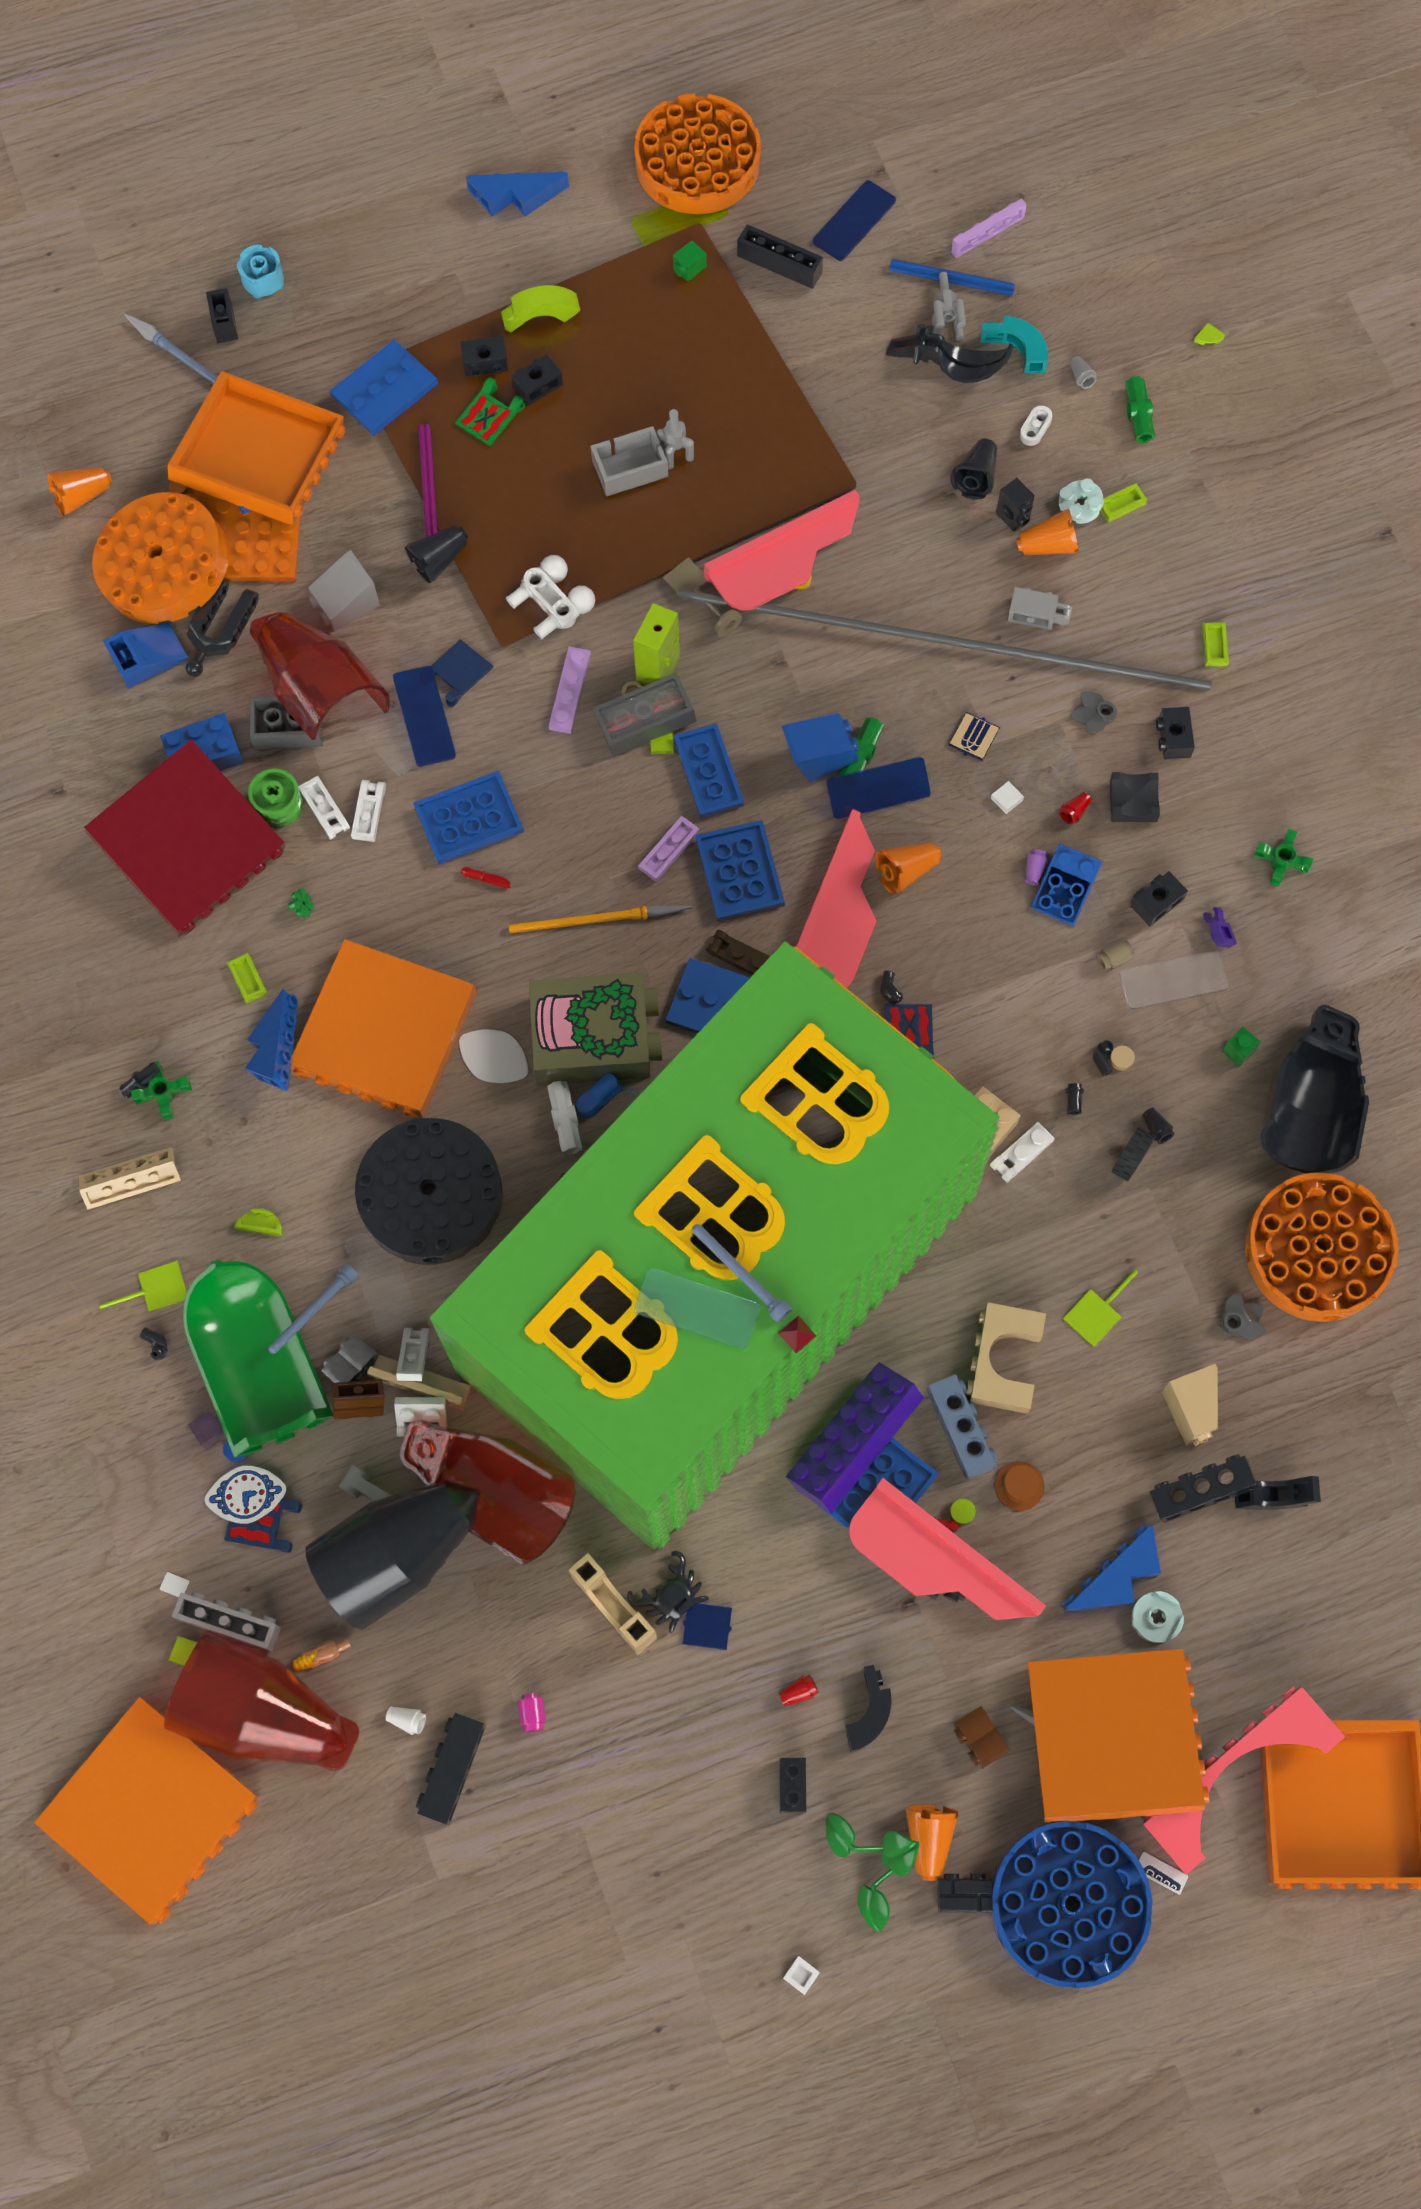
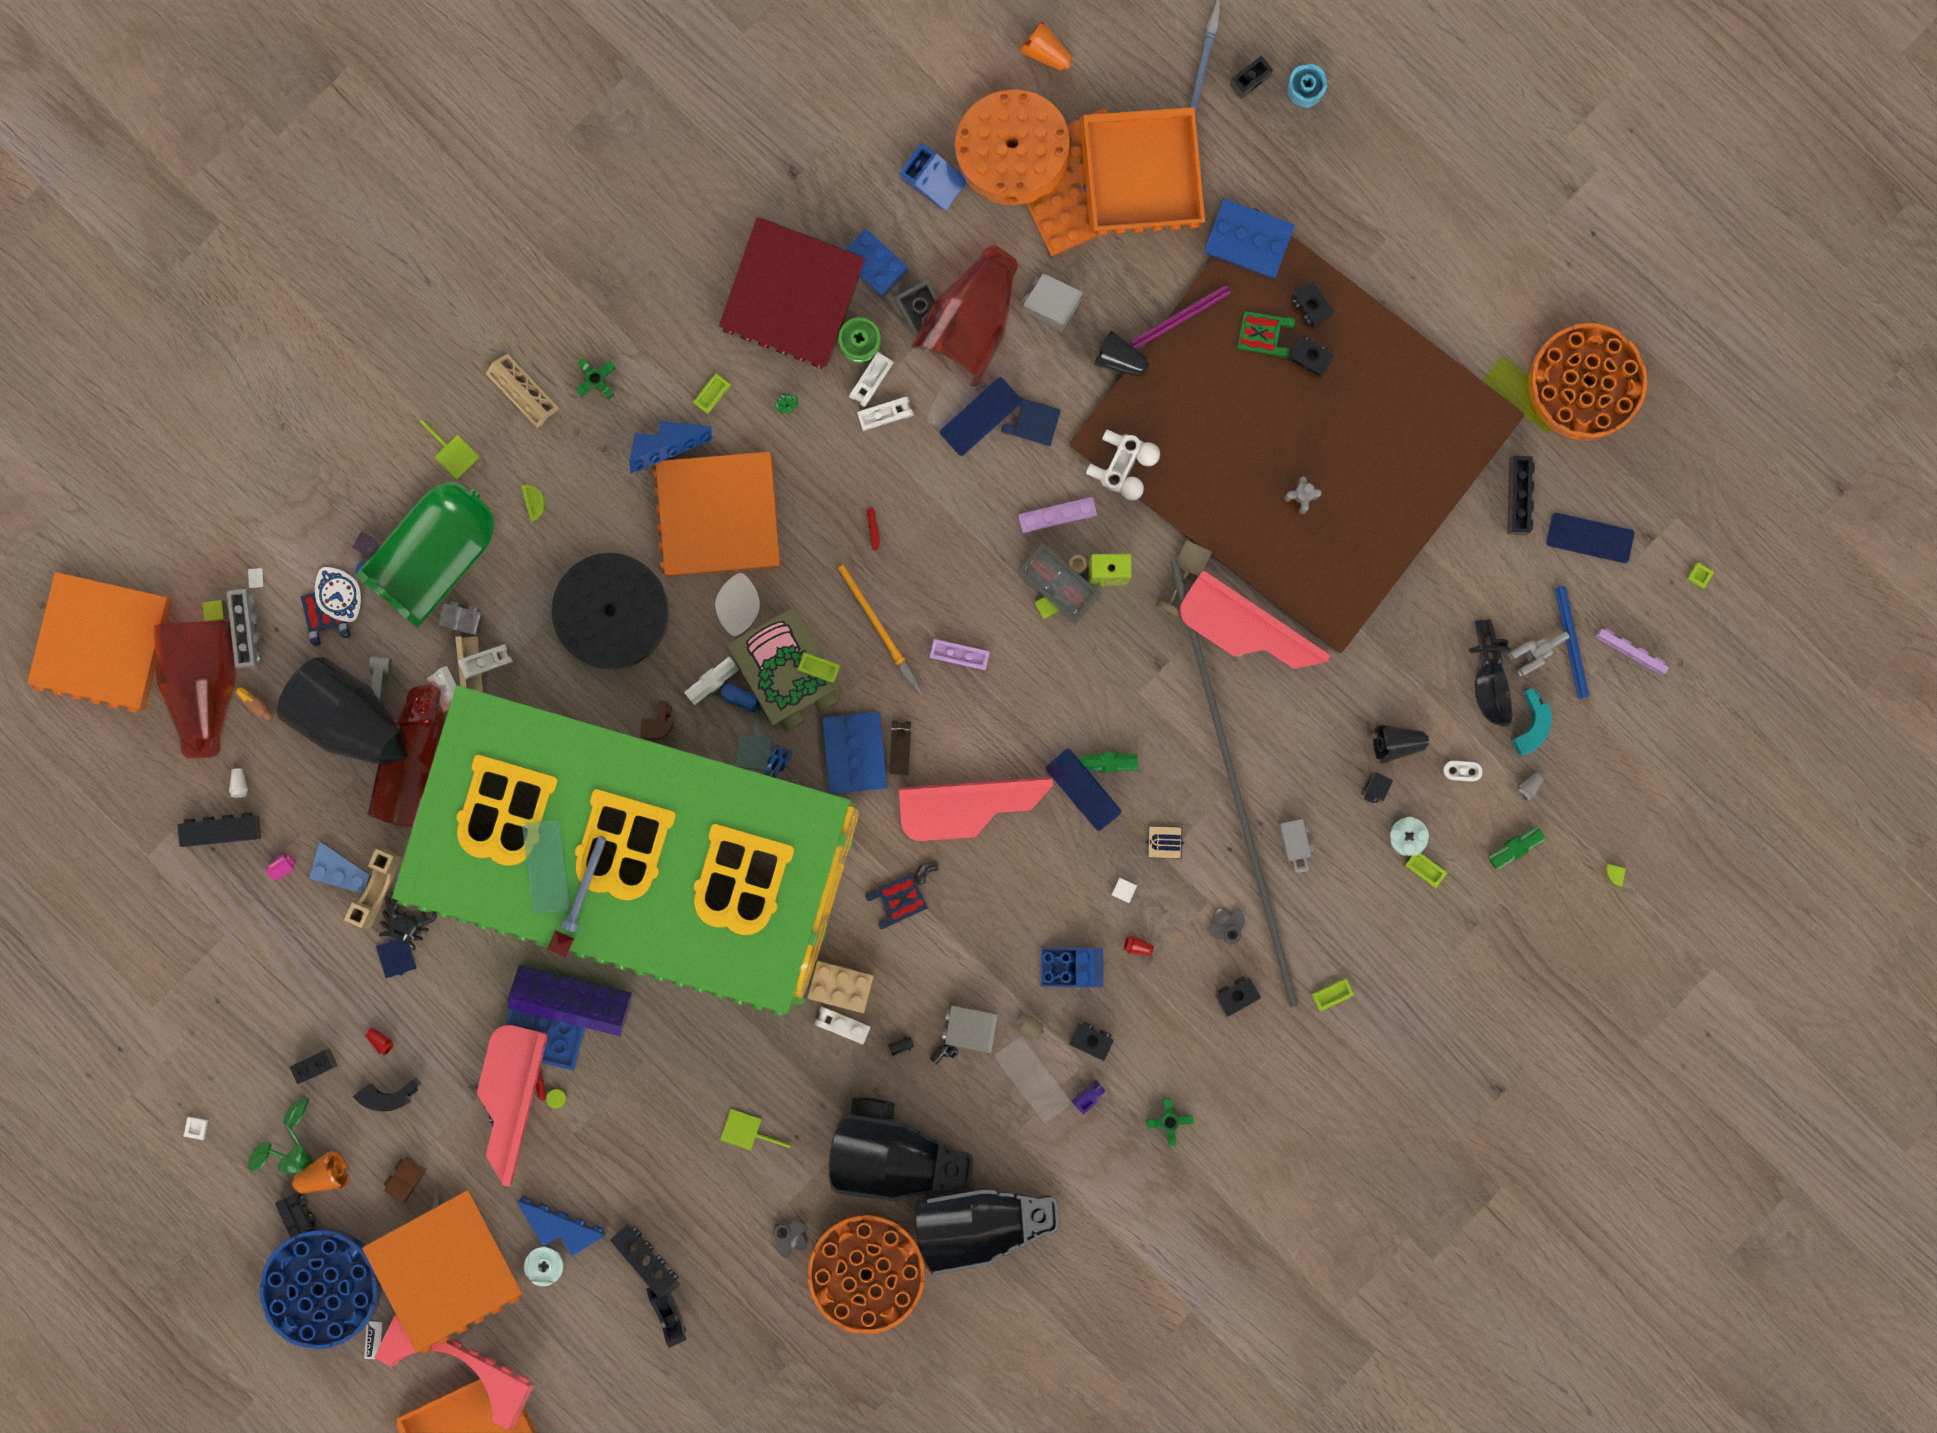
camera: 60 degrees right, 15 degrees up
black axle [119,1062,161,1098] -> none
black arm [140,1327,168,1360] -> none
black piece [185,580,259,677] -> none
sand blue piece [268,1264,359,1354] -> none
reddish brown brick [331,1380,385,1419] -> none
blue plate [413,771,524,865] -> none
blue slope [466,171,569,216] -> none
lime arch [501,285,580,333] -> none
light grey piece [590,426,668,496] -> none
green brick [673,241,707,281] -> none
blue plate [673,723,744,819] -> none
blue plate [695,820,785,922] -> none
blue slope [782,713,860,783] -> none
orange cone [875,842,942,894] -> none
sand blue brick [927,1374,998,1481] -> none
tan arch [966,1302,1046,1414] -> none
dark orange piece [994,1461,1045,1511] -> none
orange cone [1016,509,1079,555] -> none
medium lavender cone [1025,849,1049,885] -> none
black brick [1110,772,1160,822] -> none
tan tile [1110,1046,1135,1071] -> none
black cone [1142,1107,1175,1144] -> none
tan slope [1162,1364,1218,1447] -> none
green brick [1222,1026,1261,1067] -> none
none -> medium blue wing [309,841,371,893]
none -> lime tile [797,652,841,684]
none -> black windscreen [829,1114,973,1201]
none -> light grey slope [942,1005,998,1053]
none -> lime tile [1687,563,1714,589]

